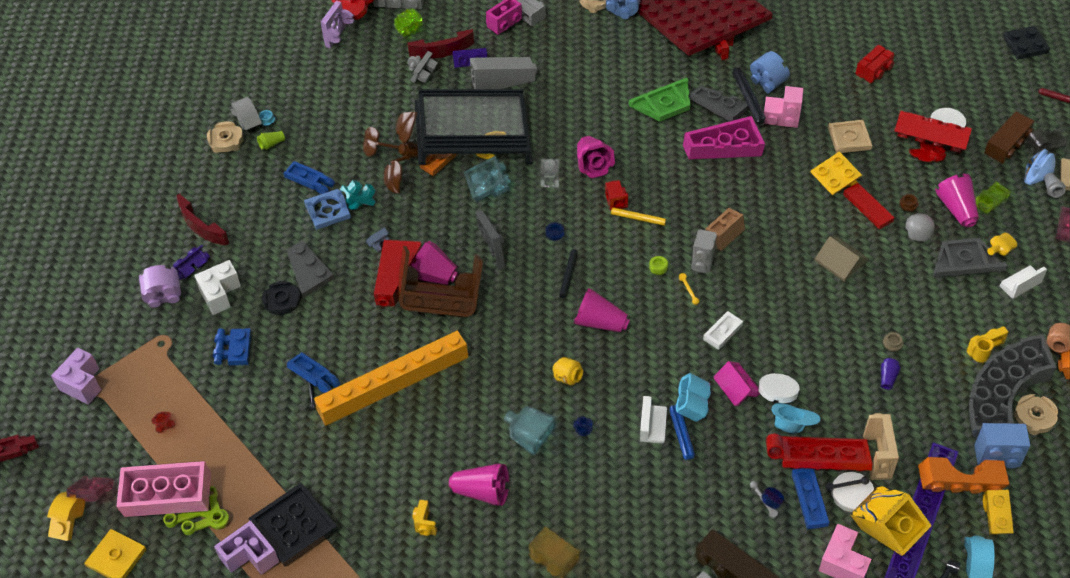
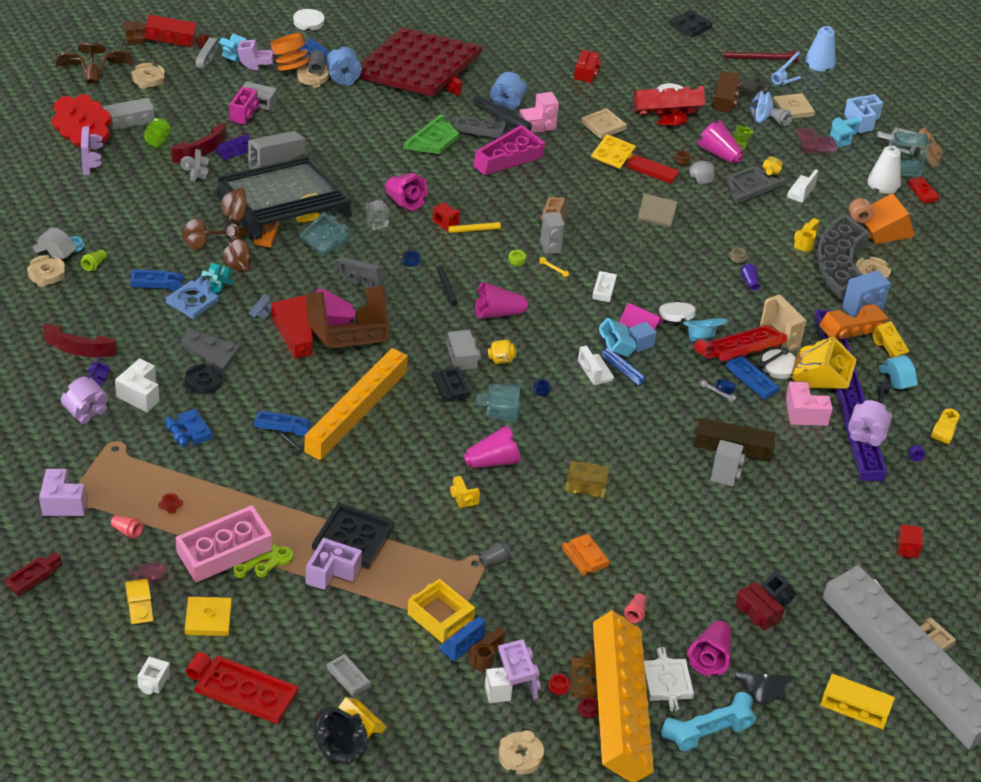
camera: 35 degrees left, 10 degrees down
none -> coral cone [111,515,143,538]
none -> black plate [432,367,471,402]
none -> light grey brick [447,330,481,370]
none -> medium blue panel [629,322,657,352]

